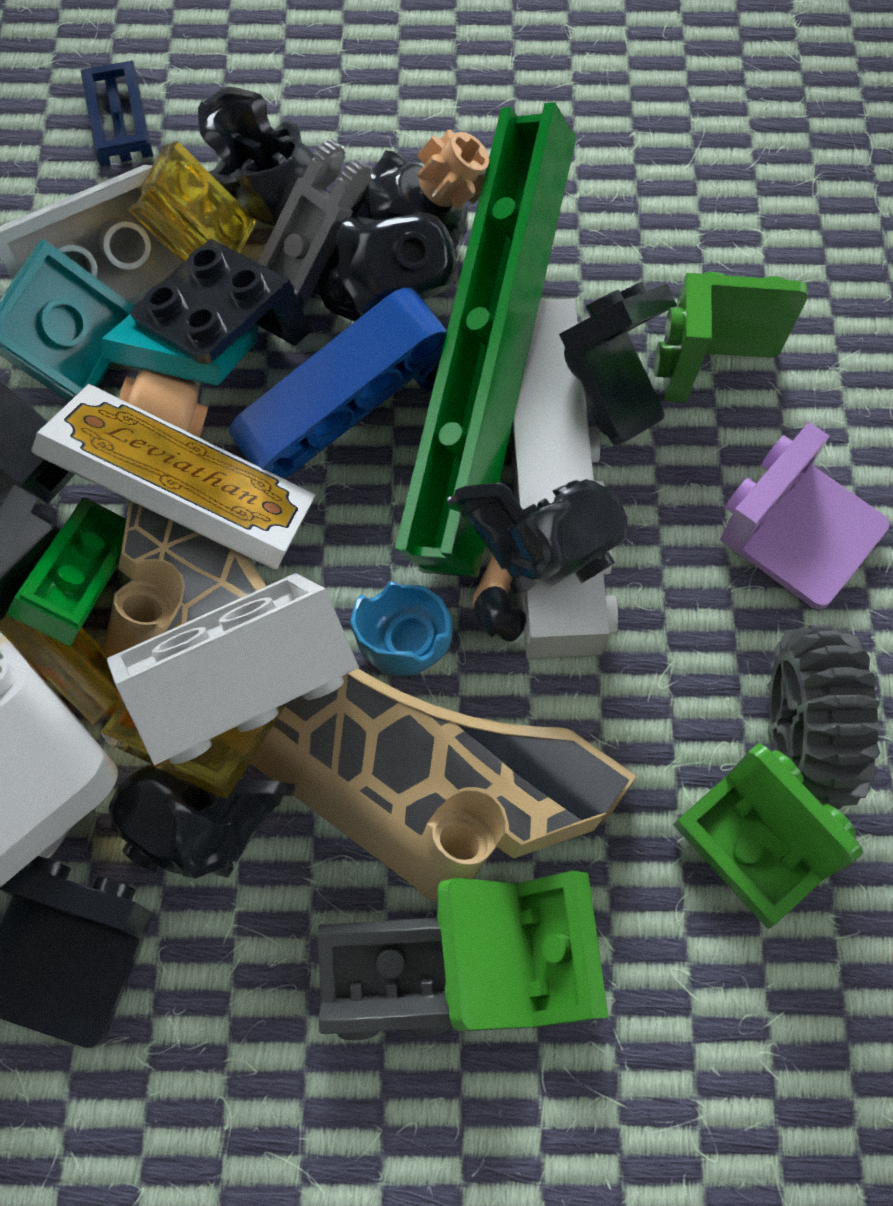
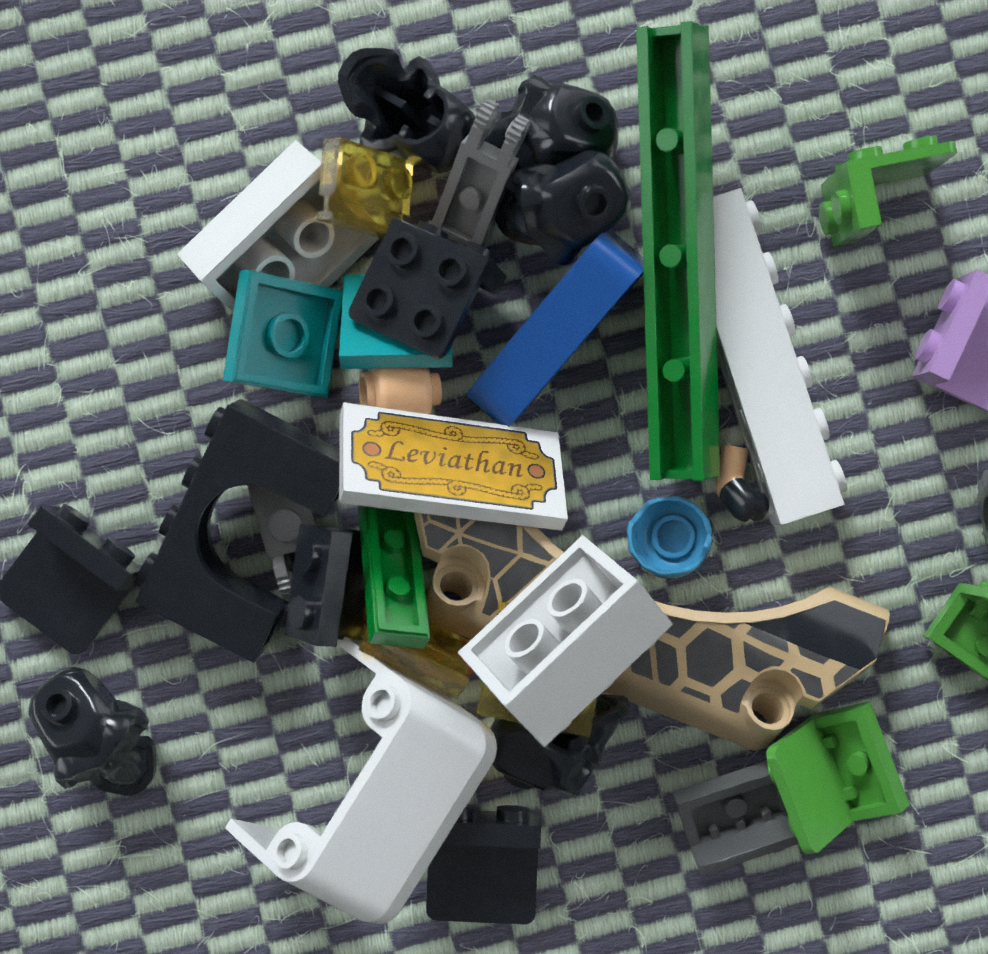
camera: 10 degrees left, 20 degrees up
dark blue tile [80,60,154,166] -> none
light nougat gear [417,130,489,210] -> none
black head [448,479,628,593] -> none
black bracket [559,282,677,446] -> none

